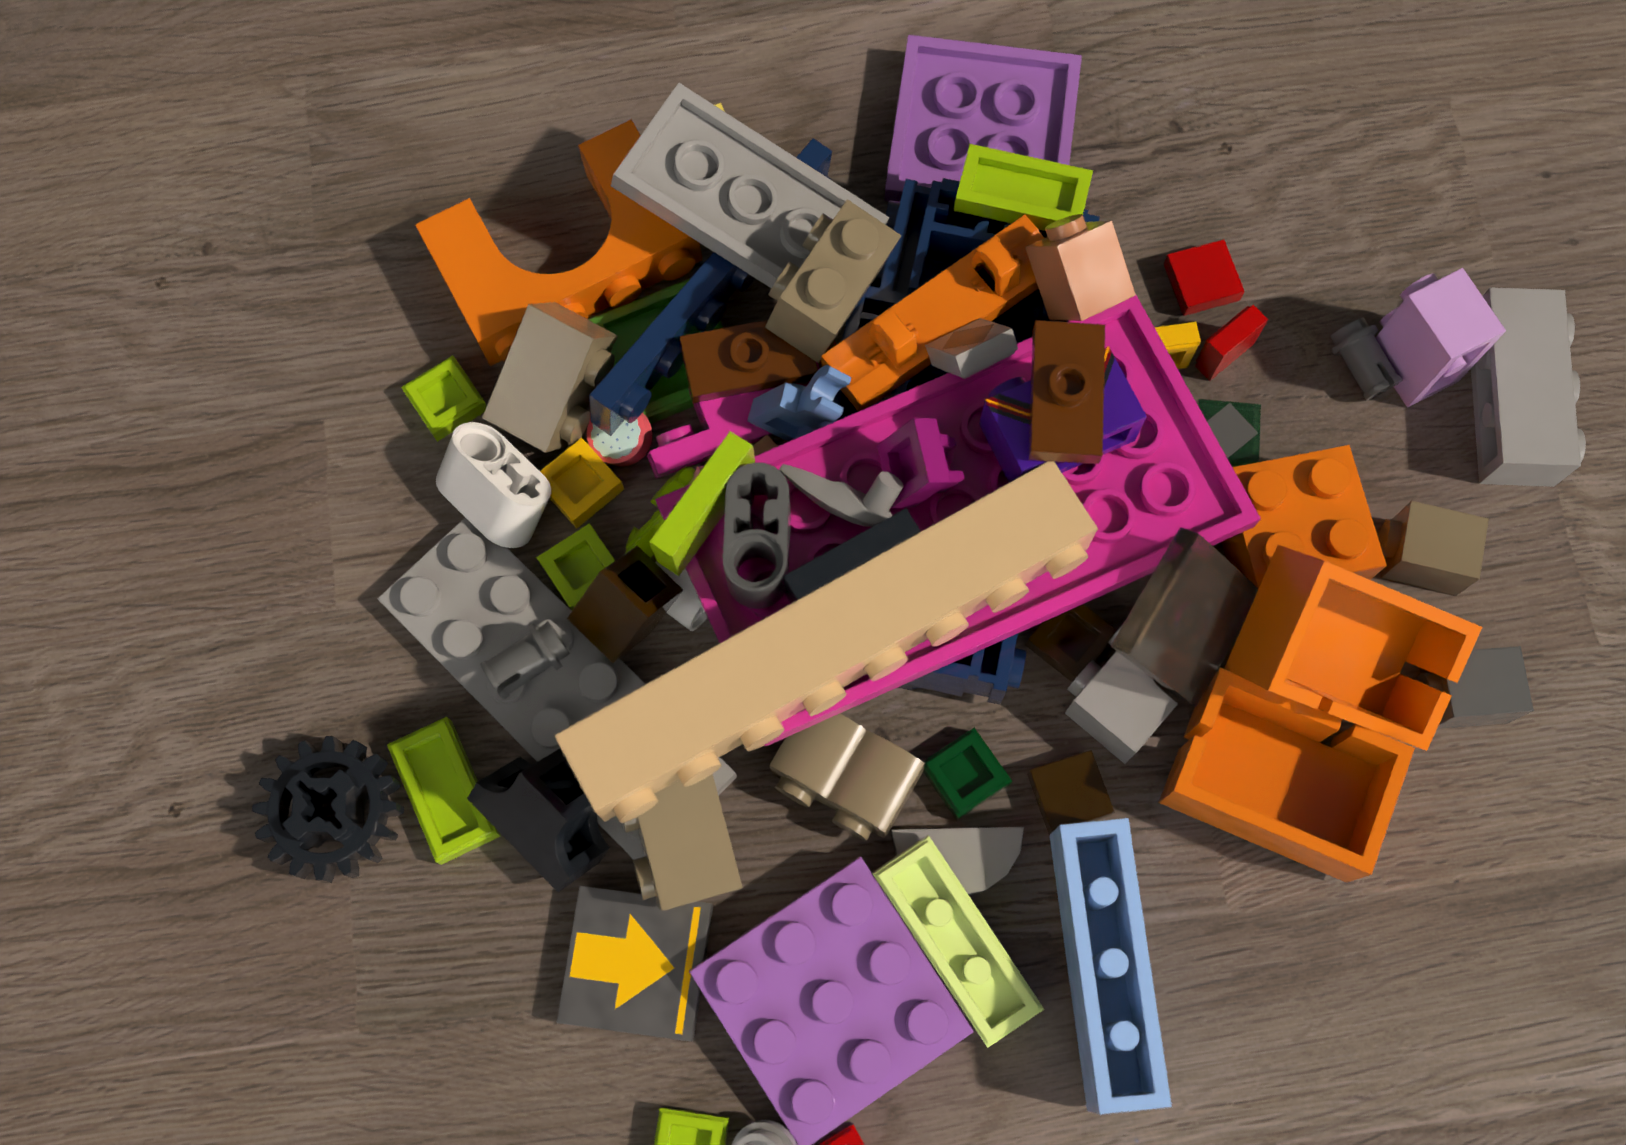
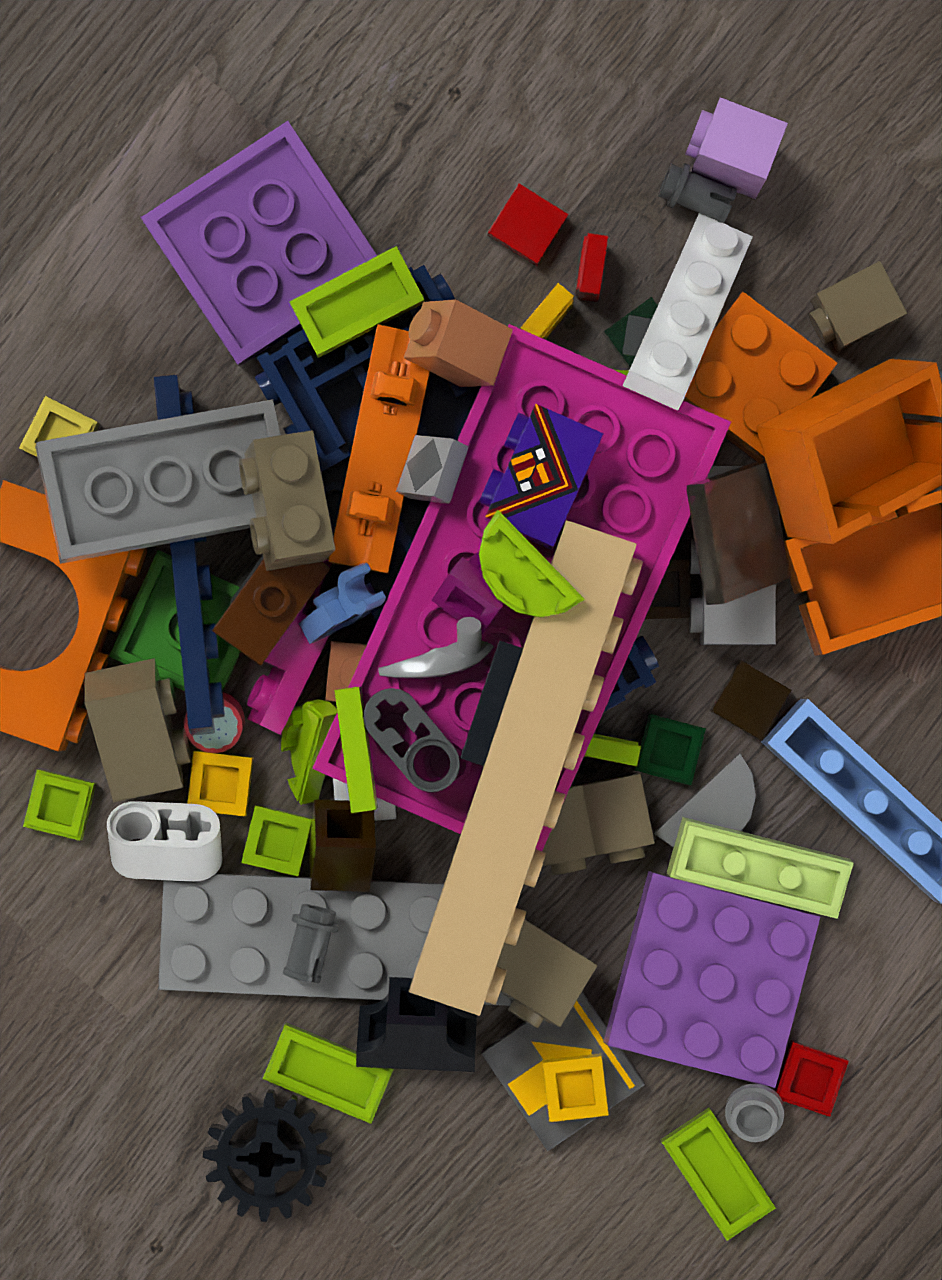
camera: 40 degrees left, 15 degrees up
reddish brown plate [1028,320,1105,464] -> none
light grey brick [1471,287,1586,487] -> none
none -> lime tile [479,510,585,617]
none -> yellow plate [542,1053,609,1122]
none -> lime tile [584,733,641,766]
none -> white plate [623,213,753,411]

